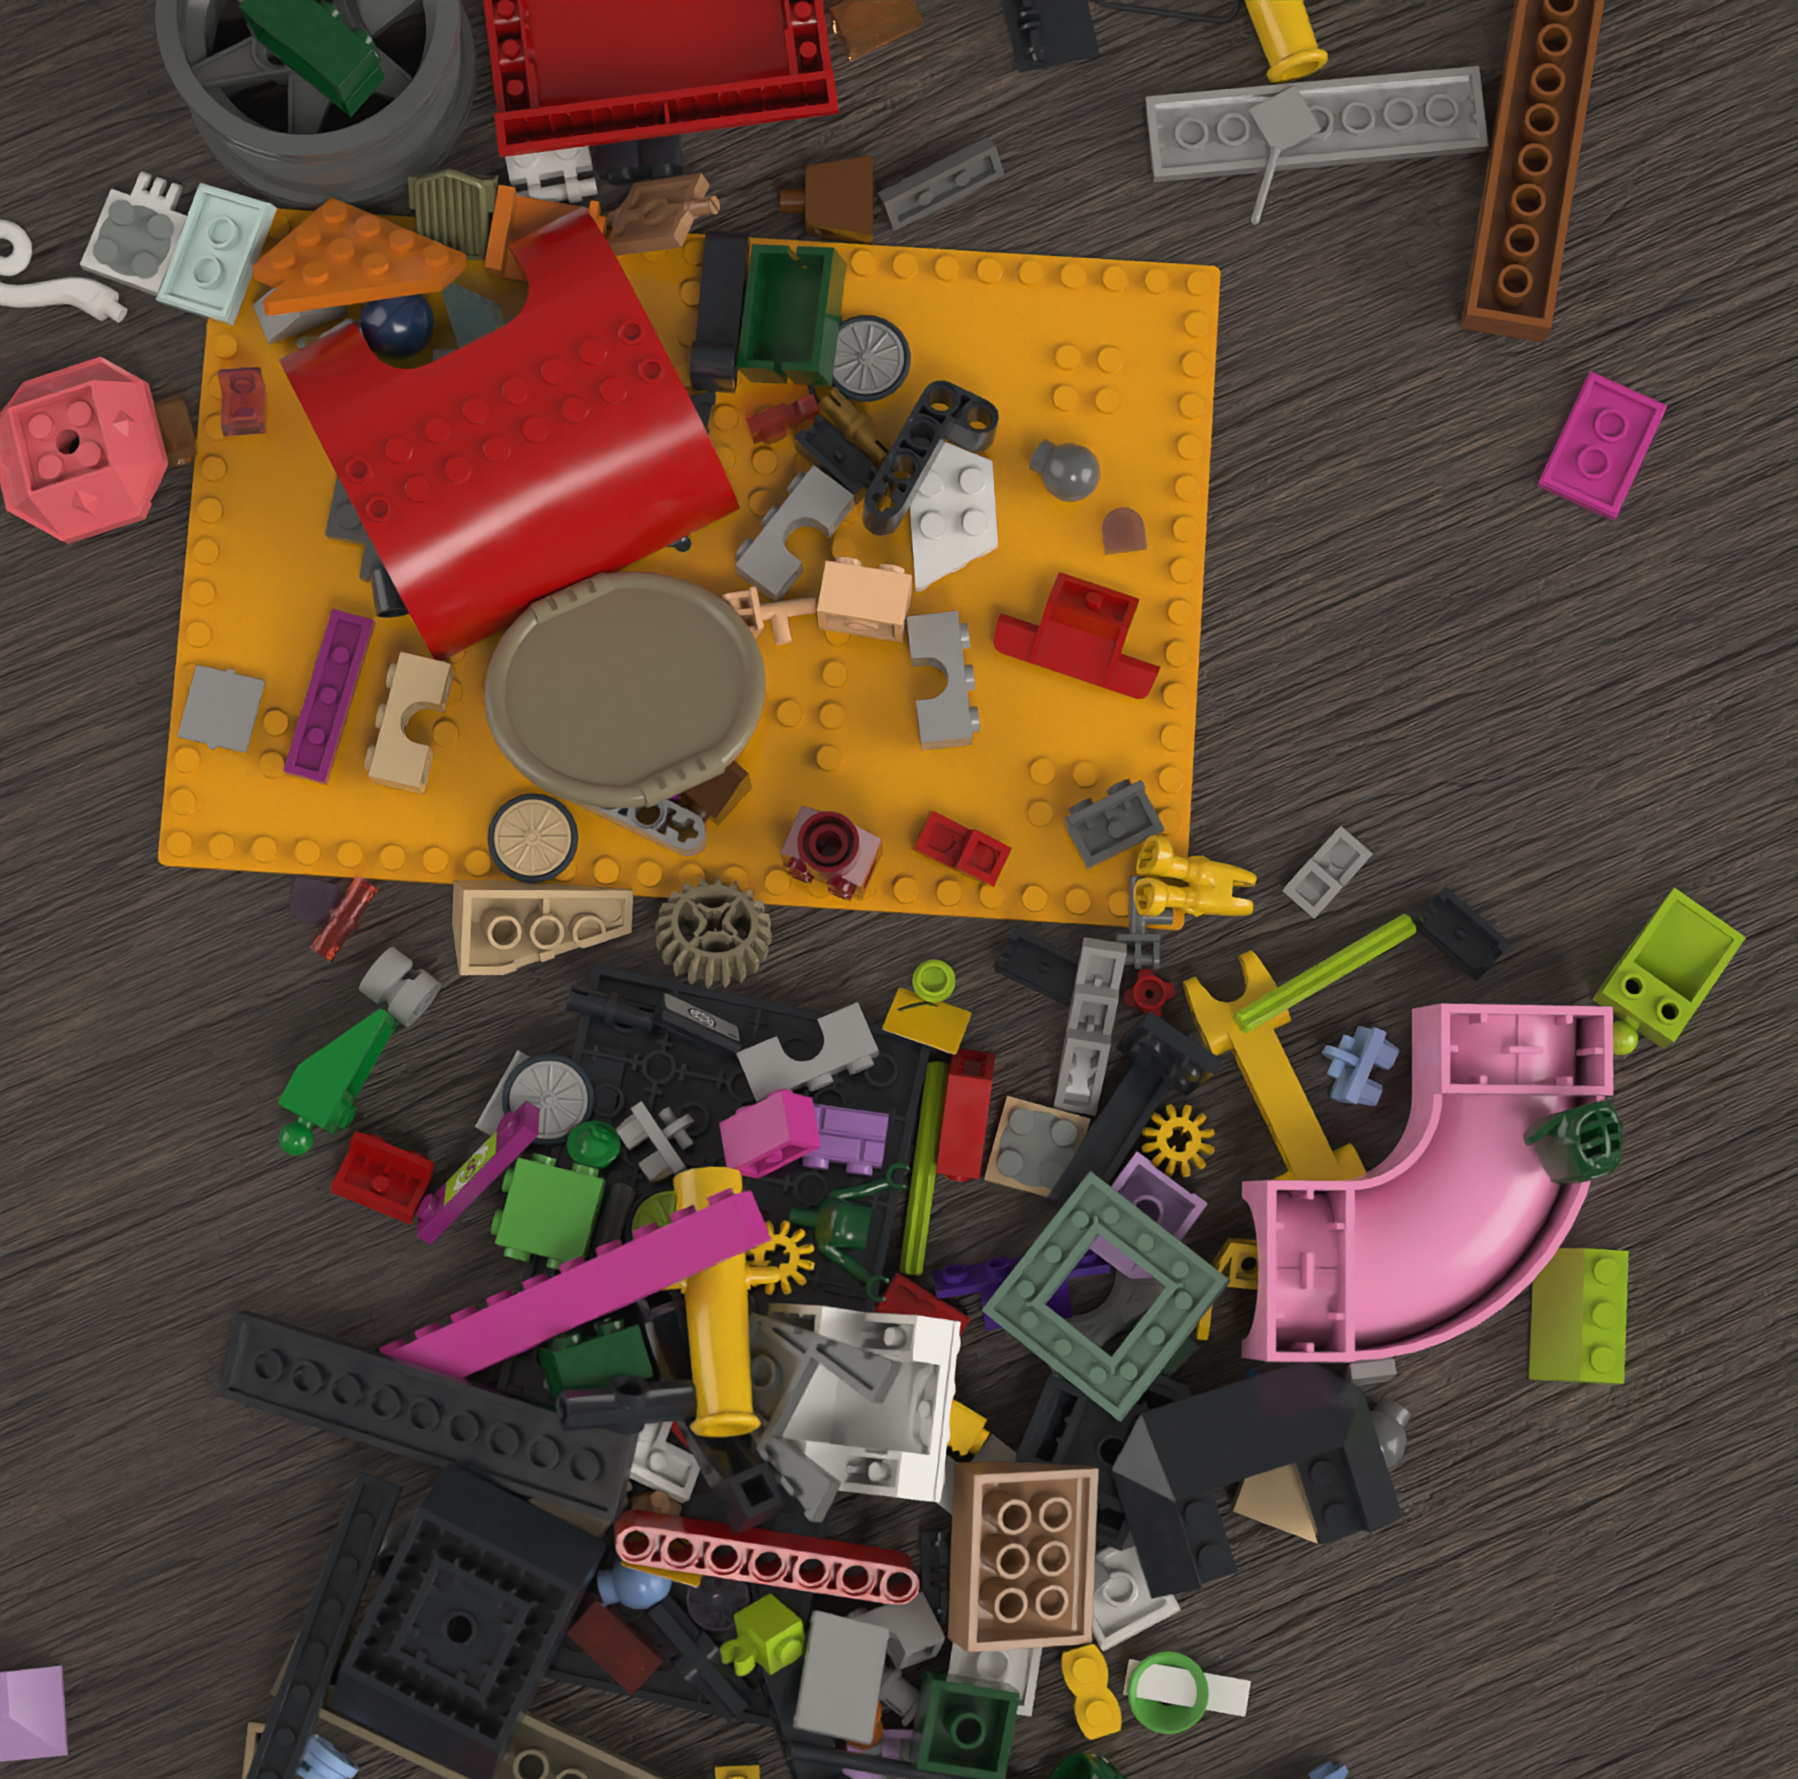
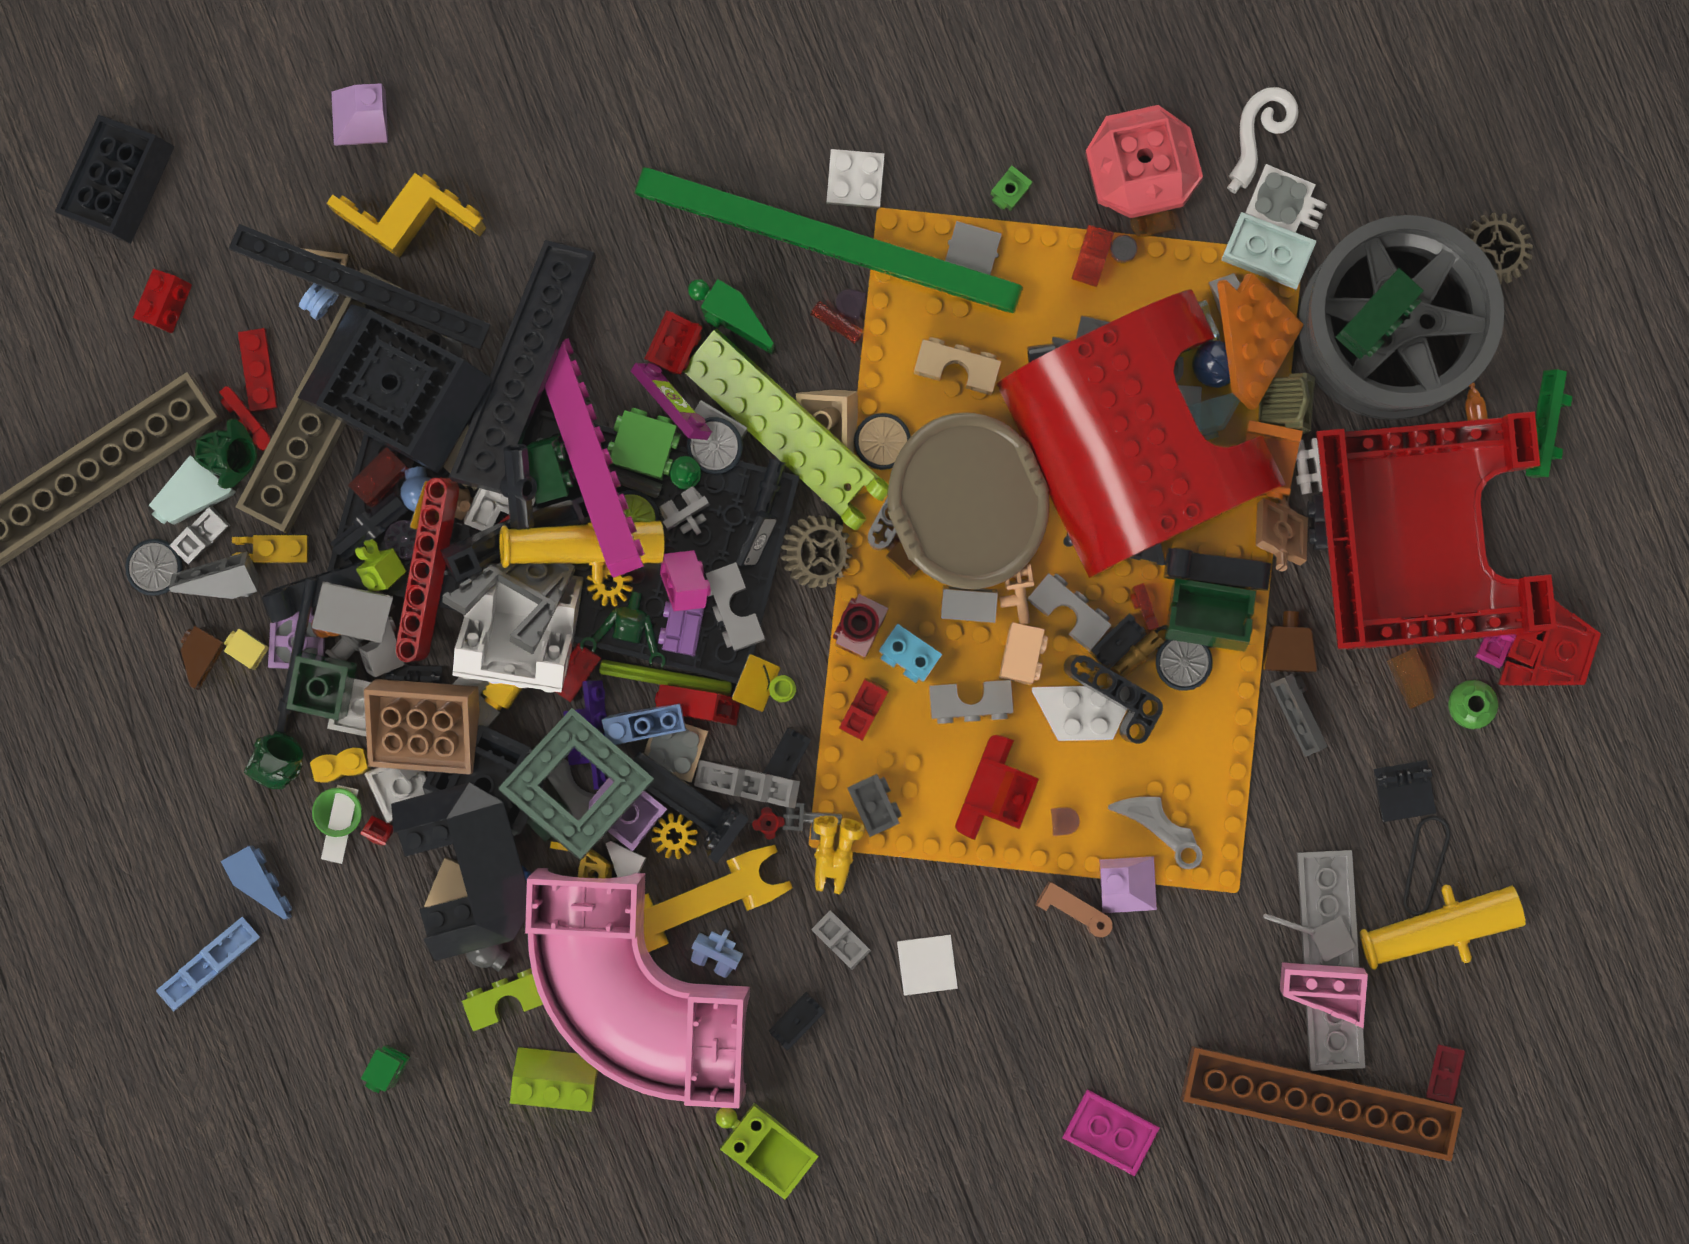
camera: 90 degrees right, 5 degrees up
clear pink bracket [218,367,267,436] -> none
magenta plate [283,609,376,785] -> none
light grey wheel [359,947,441,1027] -> none
dark grey piece [1029,439,1100,502] -> none
lime axle [1233,914,1416,1033] -> none
light grey tile [1342,1357,1396,1386] -> none
dark green piece [1523,1099,1624,1184] -> none
none -> yellow bracket [327,173,486,258]
none -> red slope [361,816,393,846]
none -> green arch [361,1045,410,1093]
none -> lime arch [462,968,543,1031]
none -> medium blue slope [602,704,686,745]
none -> white slope [606,841,647,877]
none -> green beam [634,167,1023,313]
none -> lime hinge [683,329,889,530]
none -> white plate [827,149,884,208]
none -> medium azure brick [879,624,942,683]
none -> white sticker [897,935,958,995]
none -> light grey hinge [941,585,998,623]
none -> bright green brick [990,165,1032,211]
none -> nougat leg [1035,881,1112,937]
none -> clear red slope [1071,225,1114,287]
none -> lavender slope [1099,856,1157,913]
none -> light grey piece [1108,797,1203,870]
none -> tile [1110,235,1137,263]
none -> bright pink wedge [1280,963,1368,1028]

